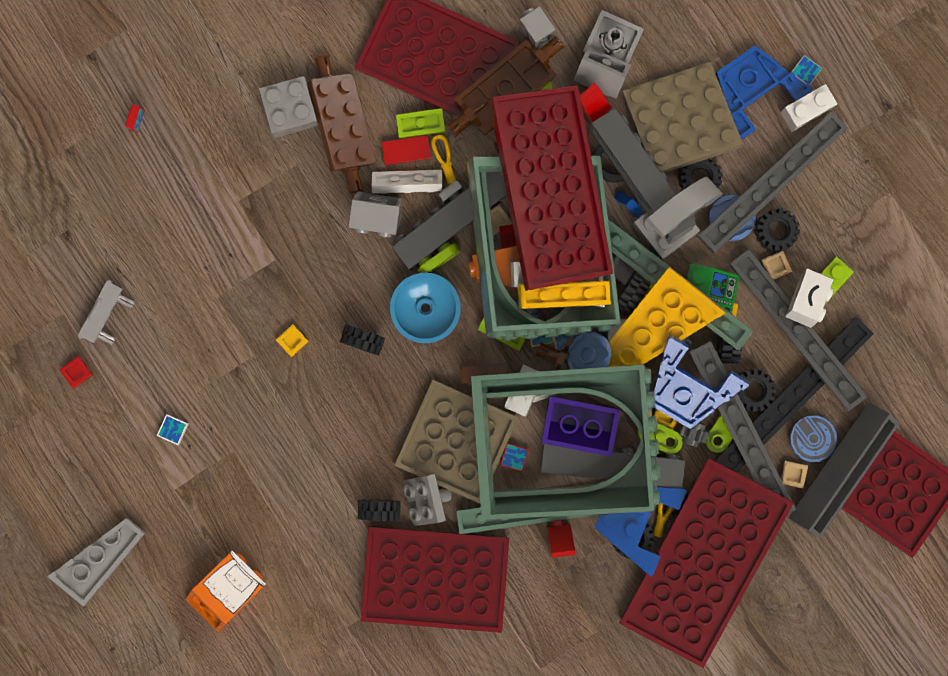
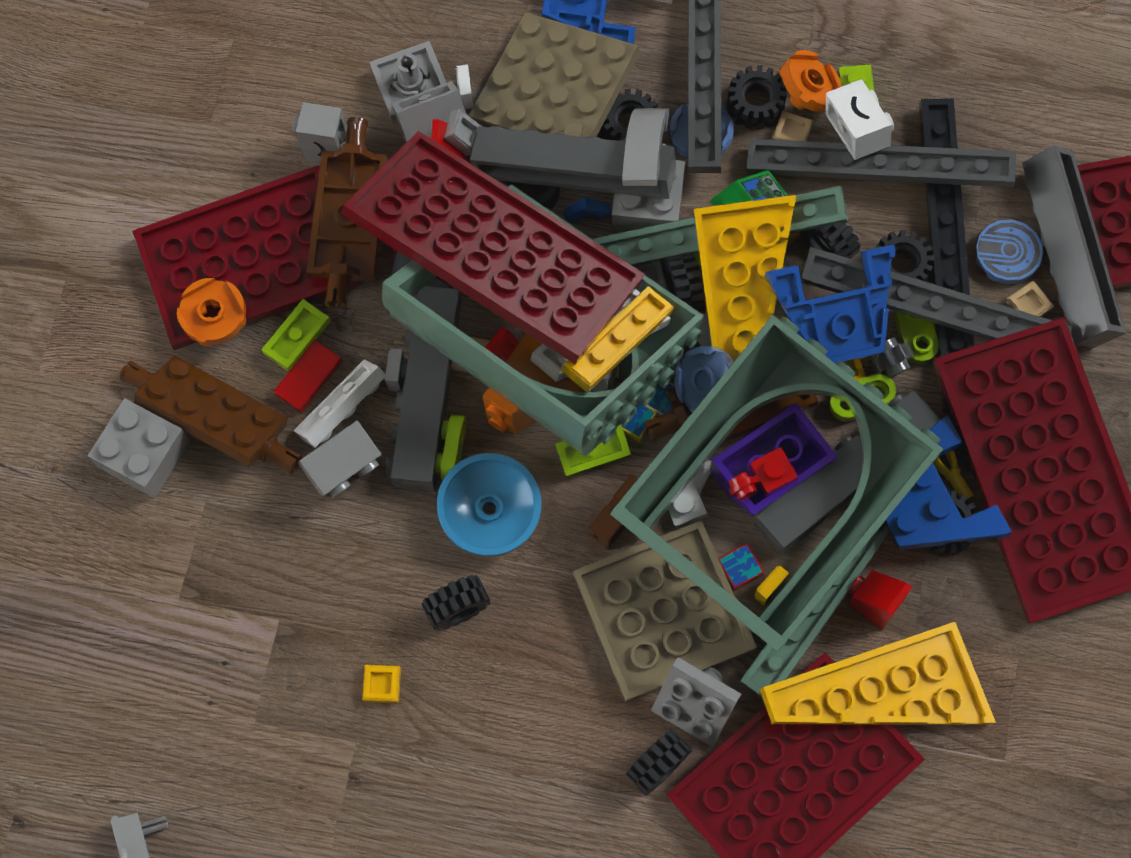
camera: 40 degrees left, 15 degrees down
yellow piece [431,135,456,185] -> none
none -> orange plate [177,278,247,347]
none -> light grey tile [443,109,482,156]
none -> white tile [456,65,473,109]
none -> red plate [729,447,798,501]
none -> yellow tile [754,566,789,607]
none -> yellow wing [759,622,996,725]
none -> orange plate [779,50,842,112]

